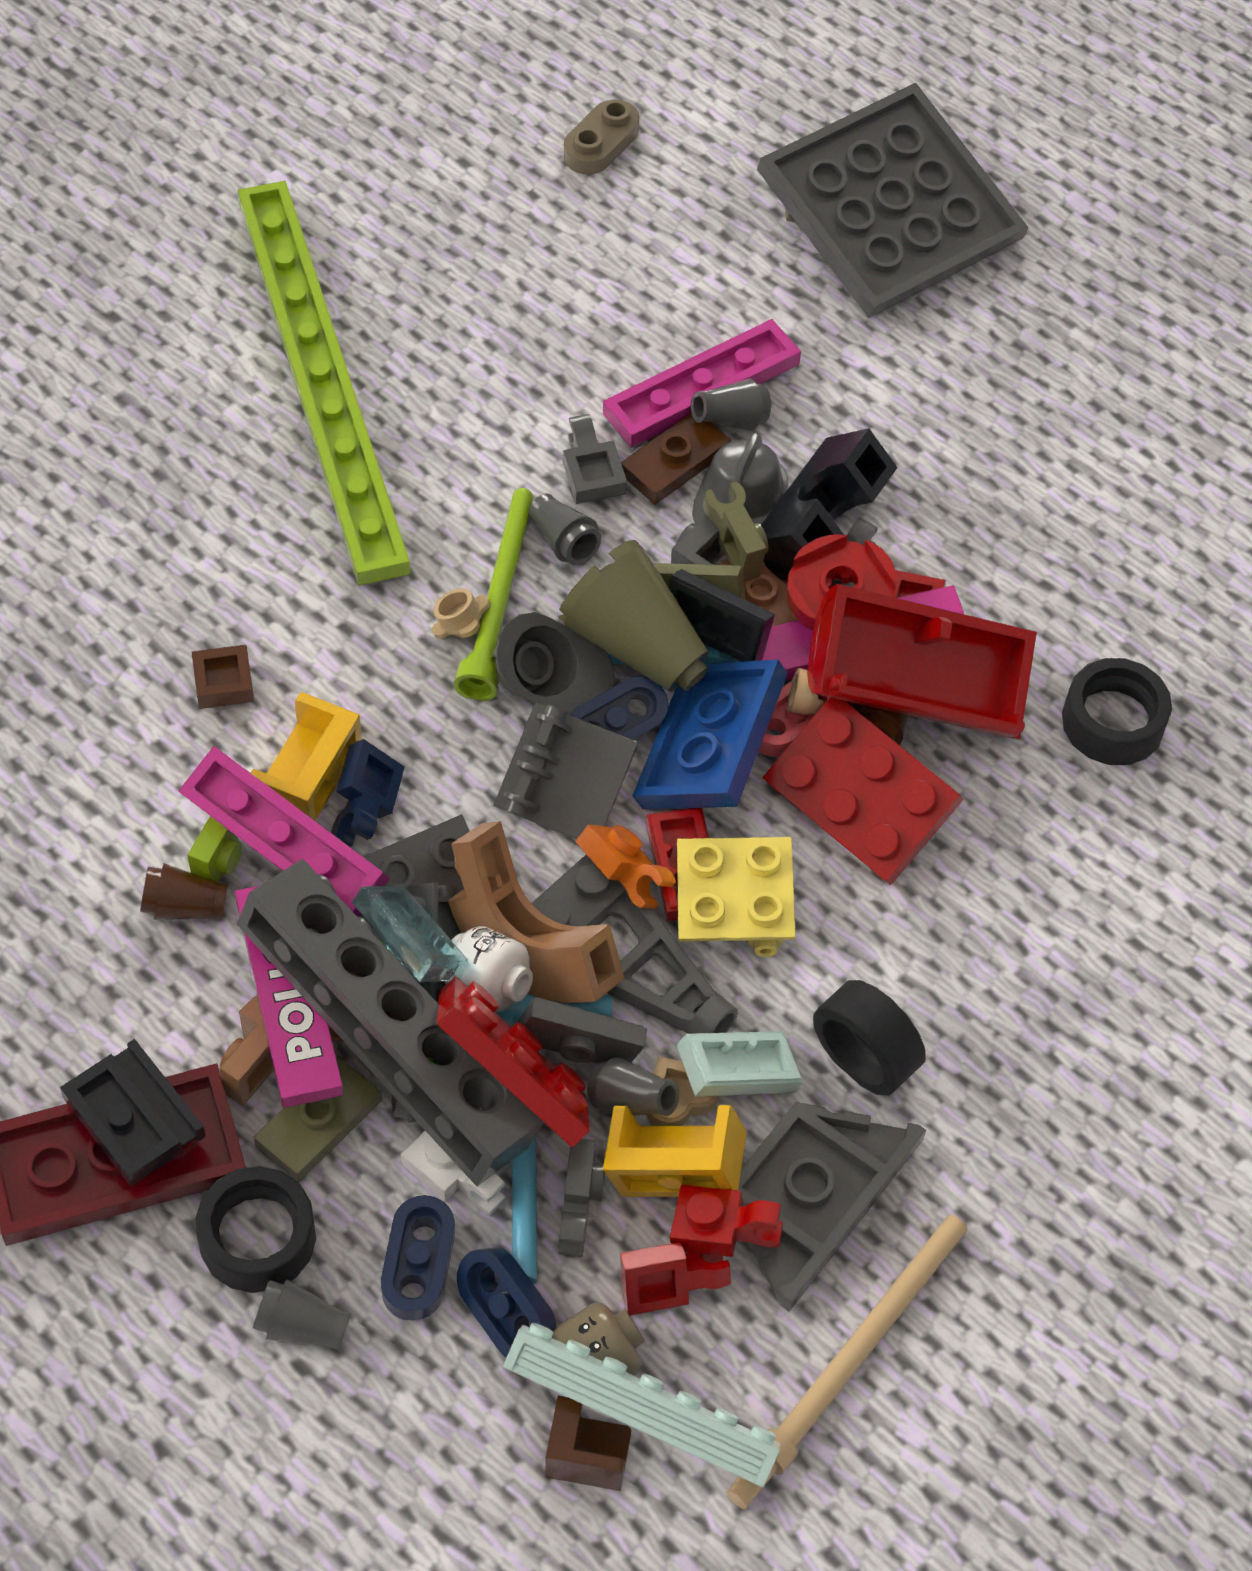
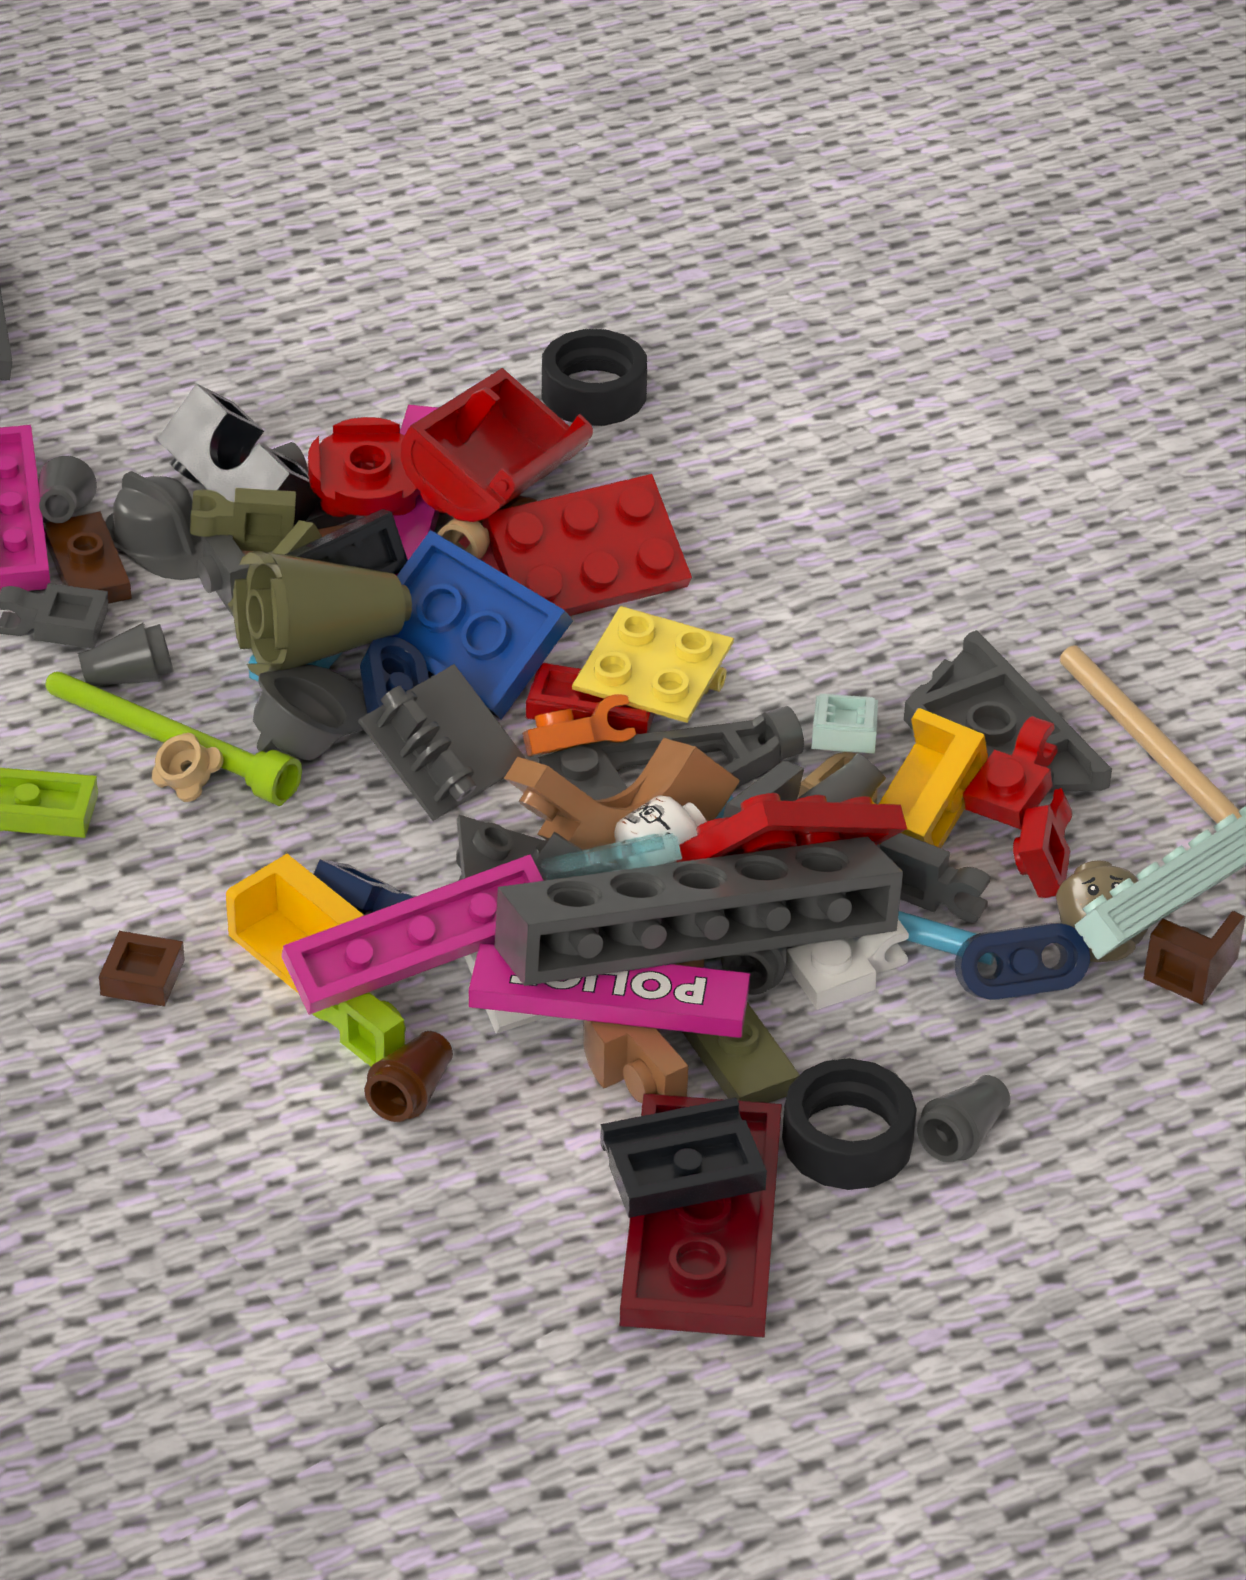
camera: 65 degrees left, 15 degrees down
dark blue plate [381,1195,455,1321] -> none
black tyre [813,980,926,1096] -> none

